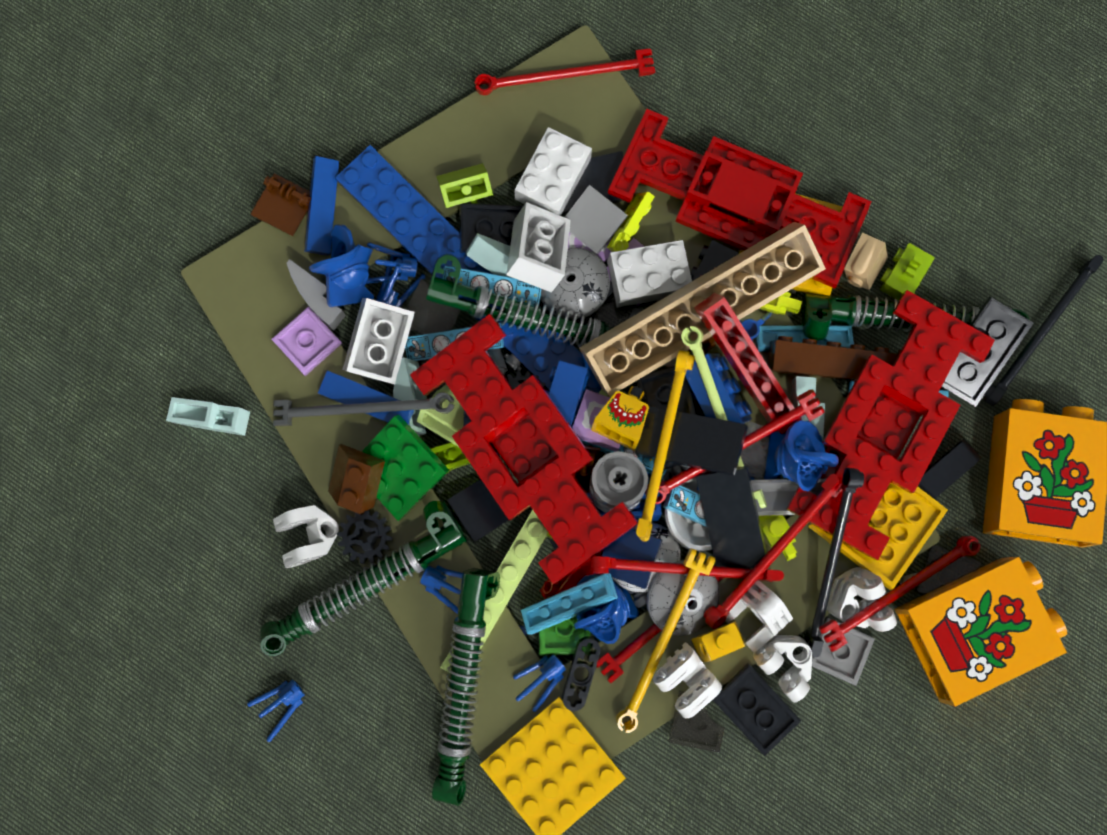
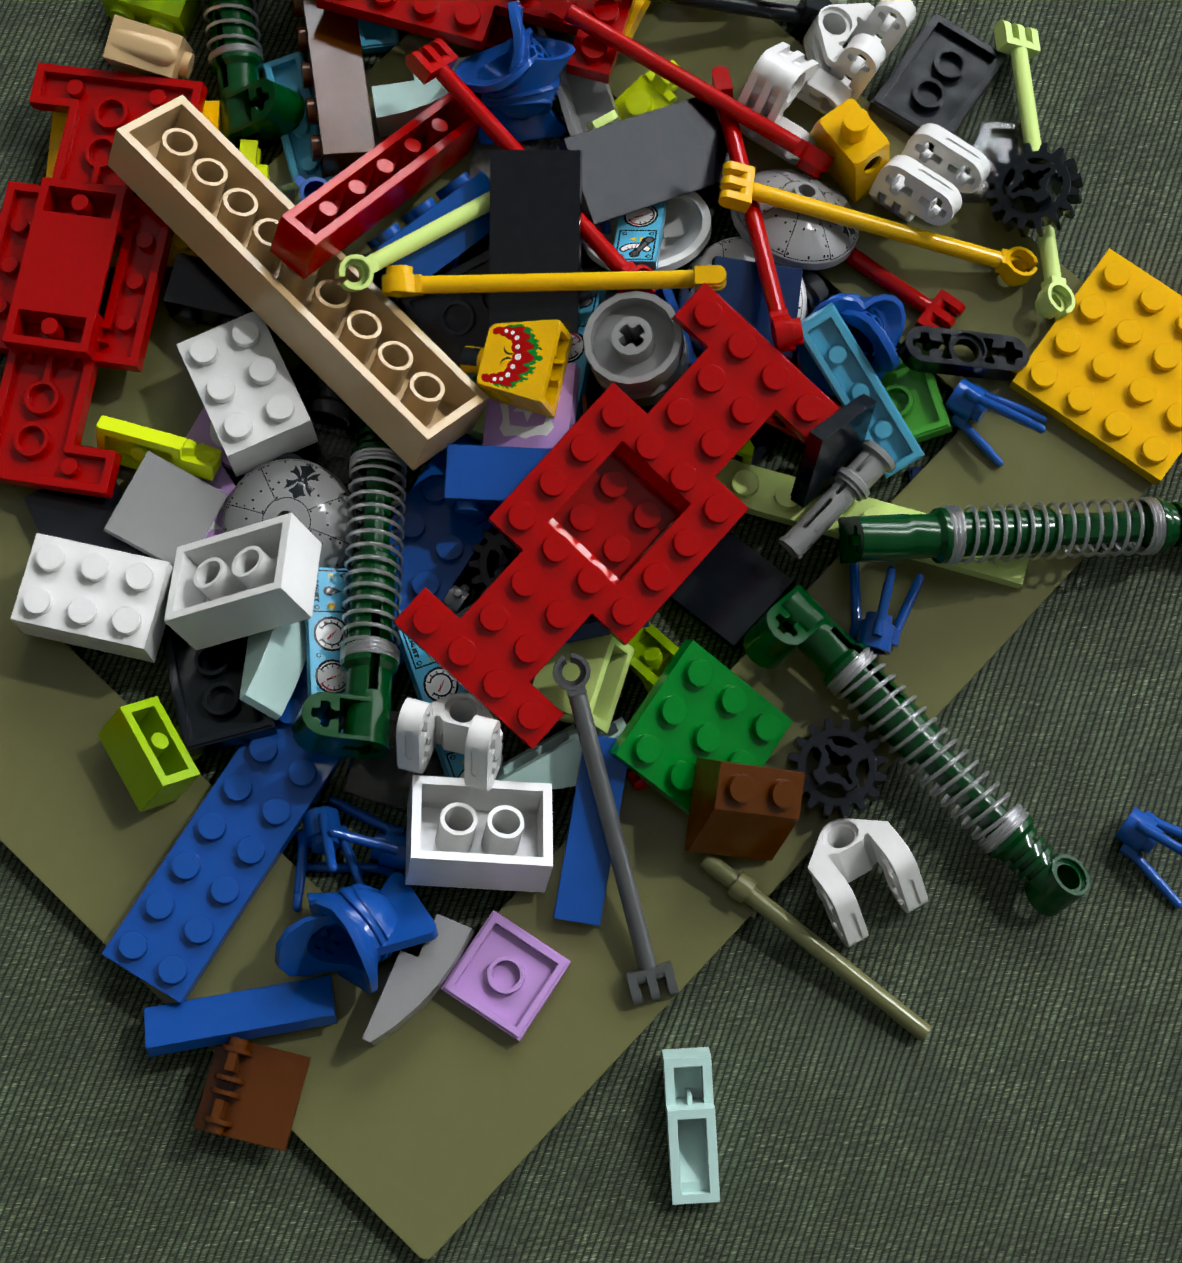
camera: 105 degrees left, 5 degrees down
none -> white piece [396,692,503,792]
none -> olive bar [699,854,932,1041]
none -> light grey pin [778,440,896,560]
none -> black tile [790,394,876,508]
none -> black gear [985,142,1083,238]
none -> yellowish green hinge [994,20,1076,320]

